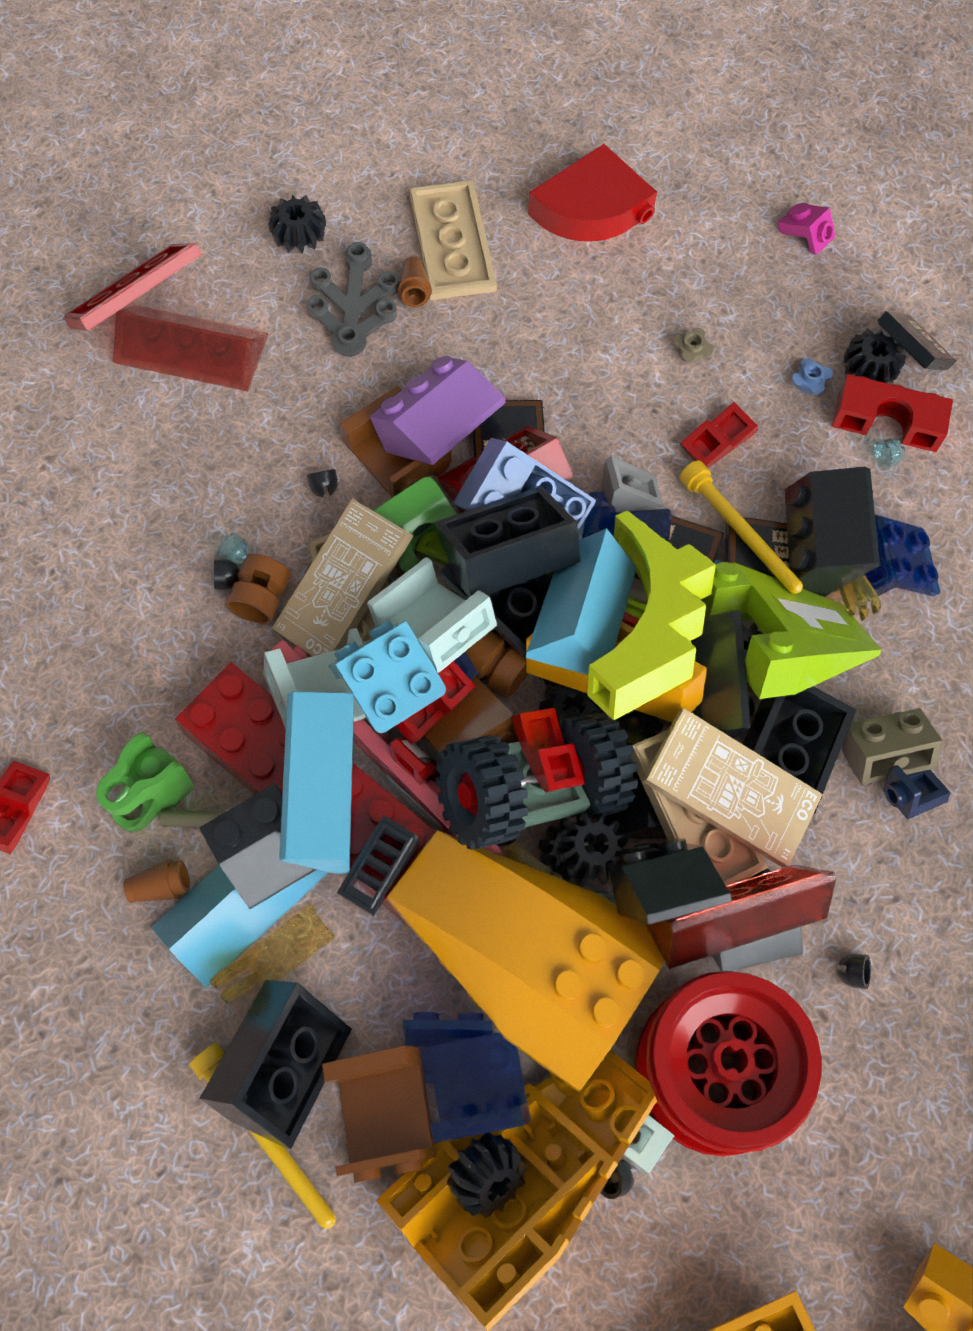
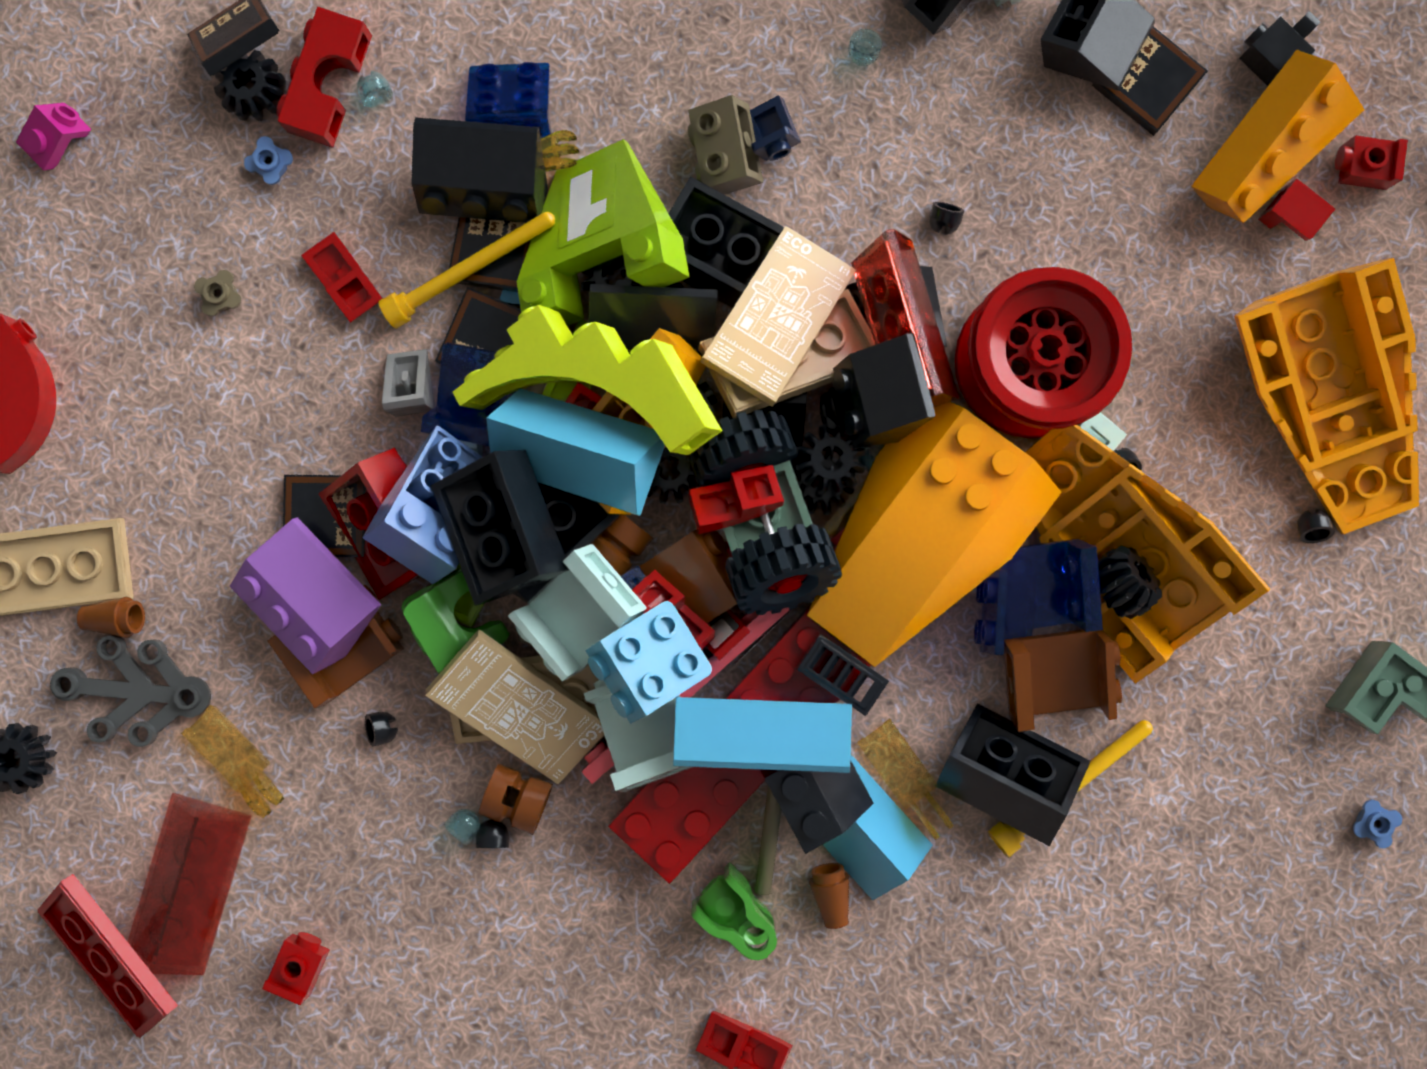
camera: 85 degrees left, 20 degrees up
none -> clear yellow arm [181,705,284,818]
none -> red brick [262,932,330,1005]

